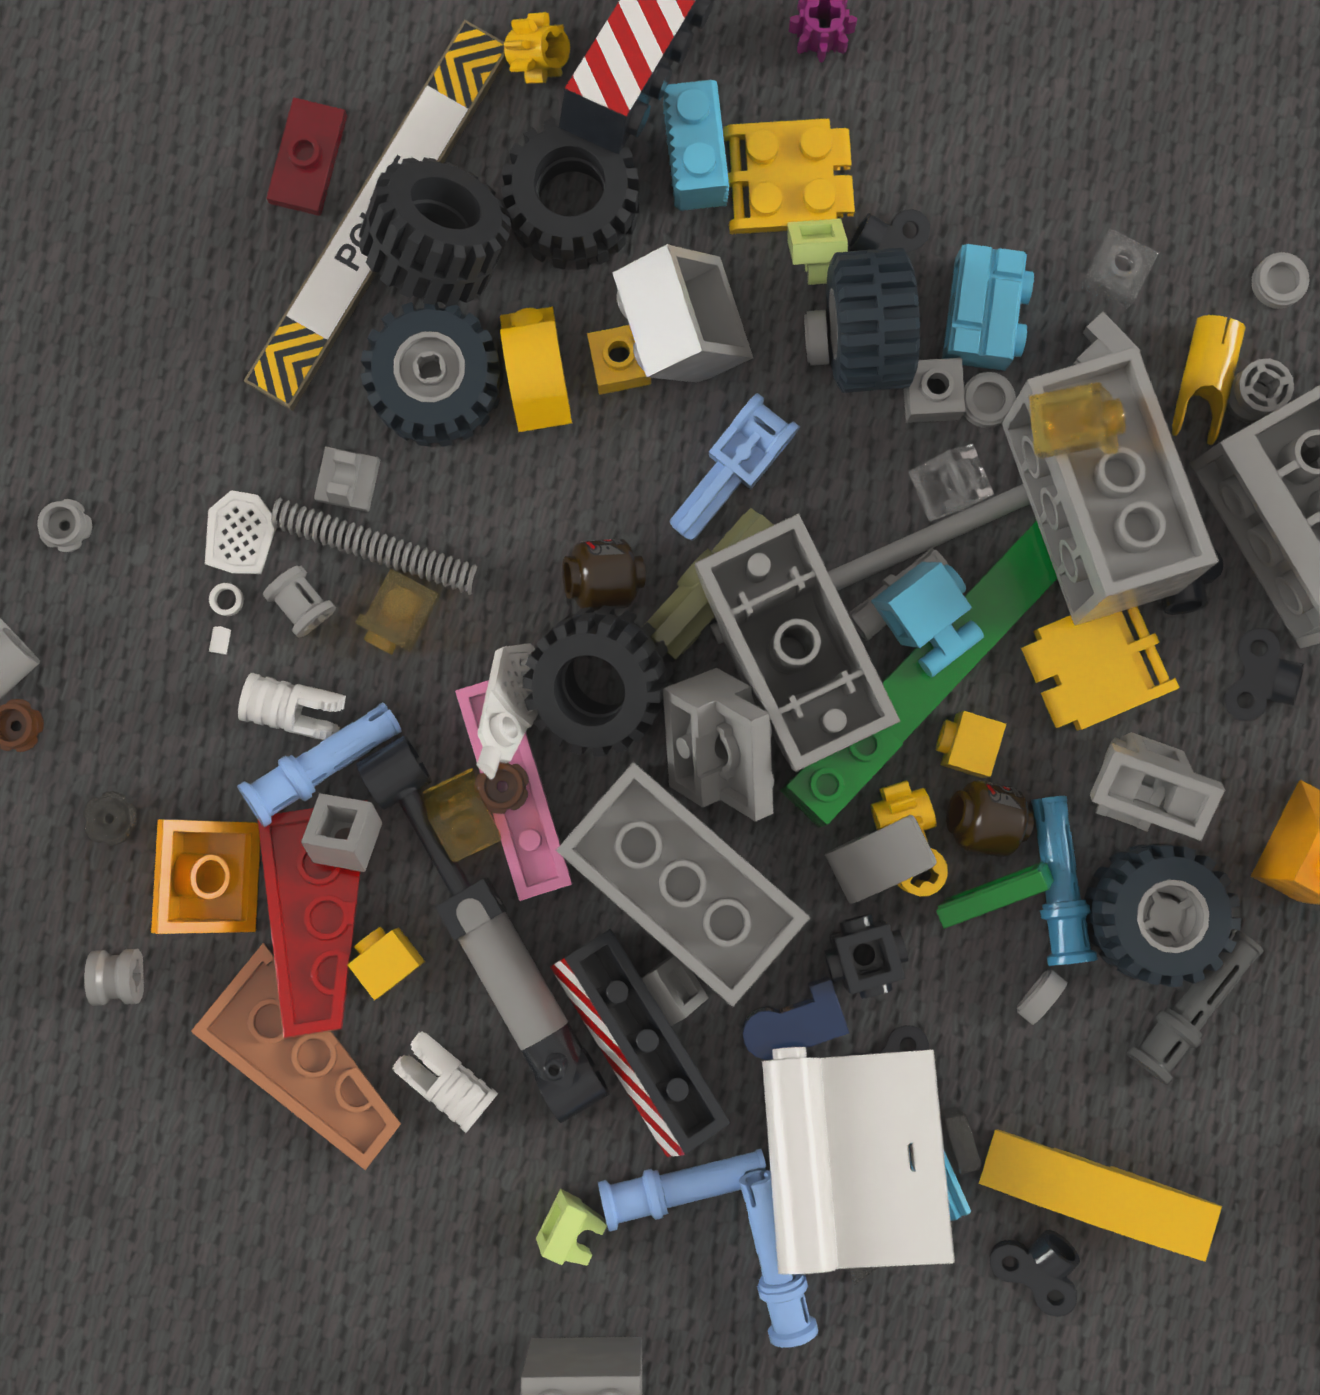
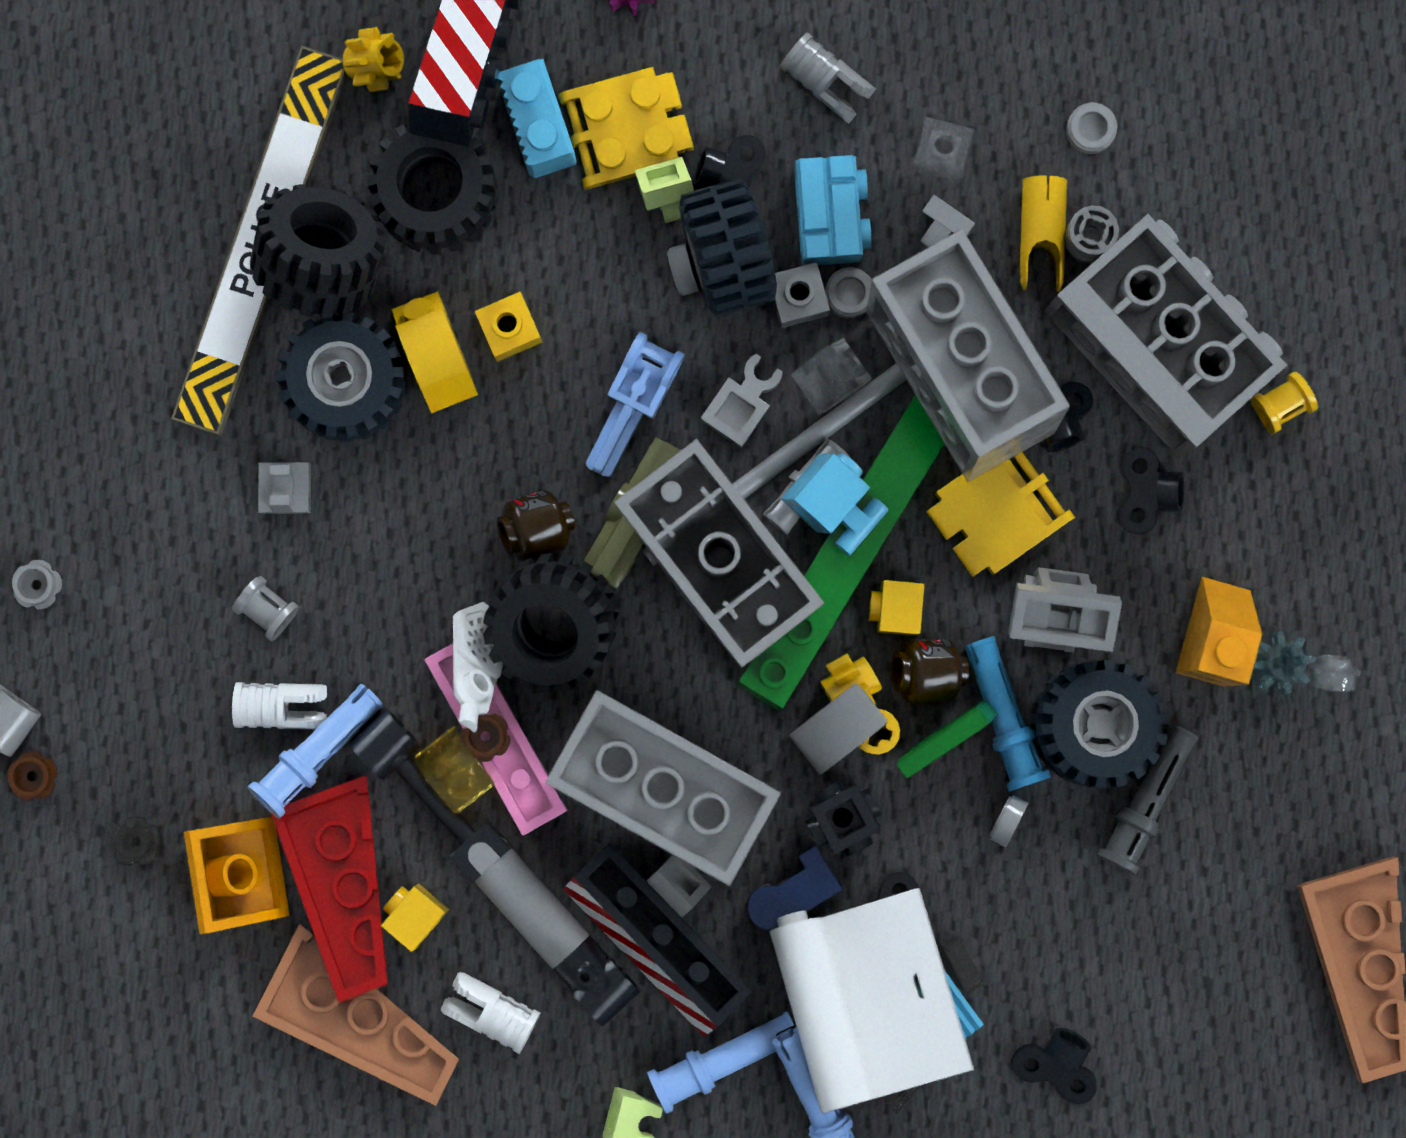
camera: 15 degrees left, 0 degrees up
light grey wheel [84,948,144,1006] -> none
white piece [205,490,278,654] -> none
dark red plate [266,97,347,216] -> none
light grey piece [271,497,477,595] -> none
light grey plate [301,793,382,872] -> none
clear yellow bracket [355,568,440,655] -> none
light grey piece [612,244,753,383] -> none
light grey brick [663,668,774,822] -> none
yellow slope [979,1129,1222,1262] -> none
clear yellow bracket [1029,382,1126,458] -> none
none -> light grey plate [700,354,783,449]
none -> light grey hinge [780,32,876,124]

